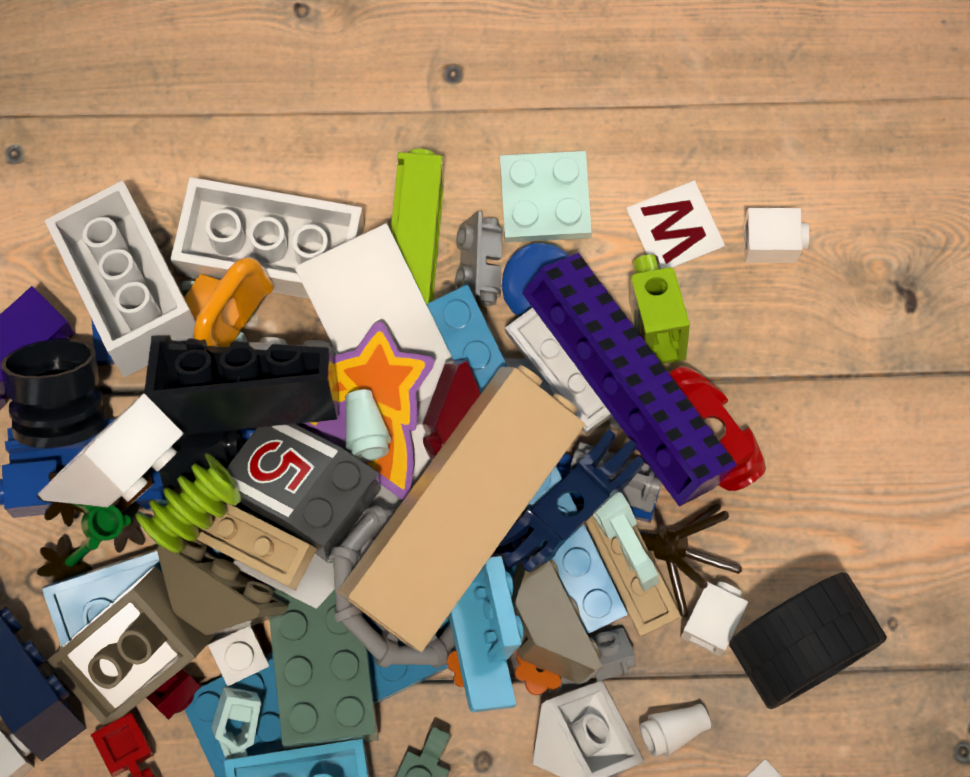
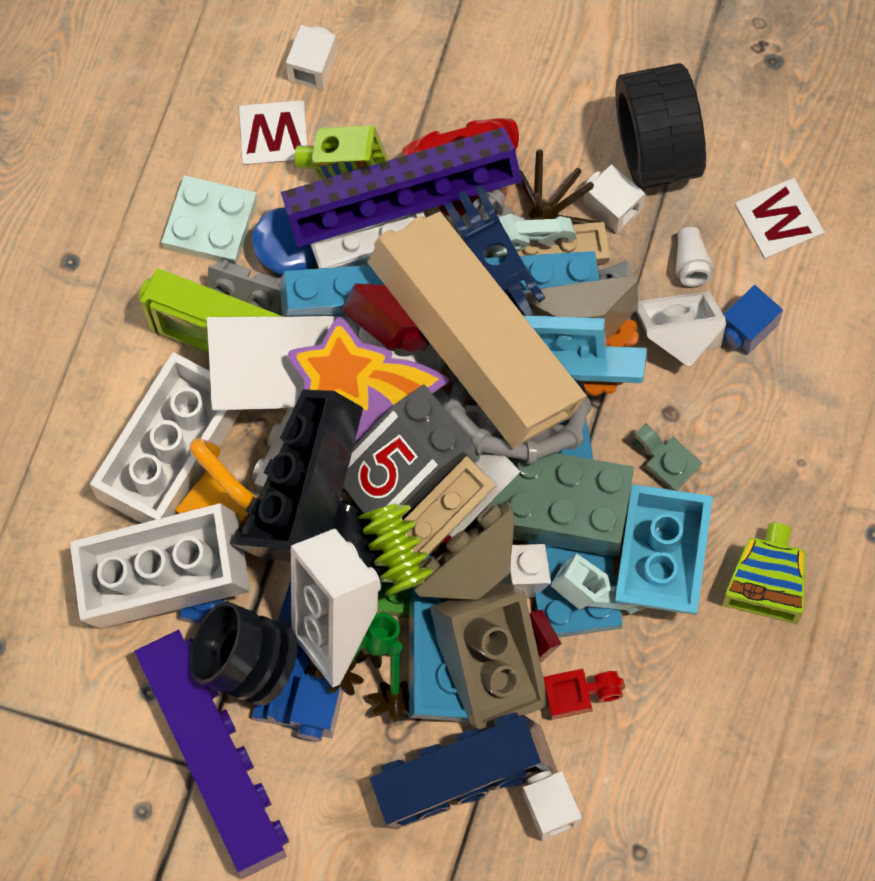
camera: 70 degrees left, 5 degrees down
light aqua cone [345,389,391,462] -> none

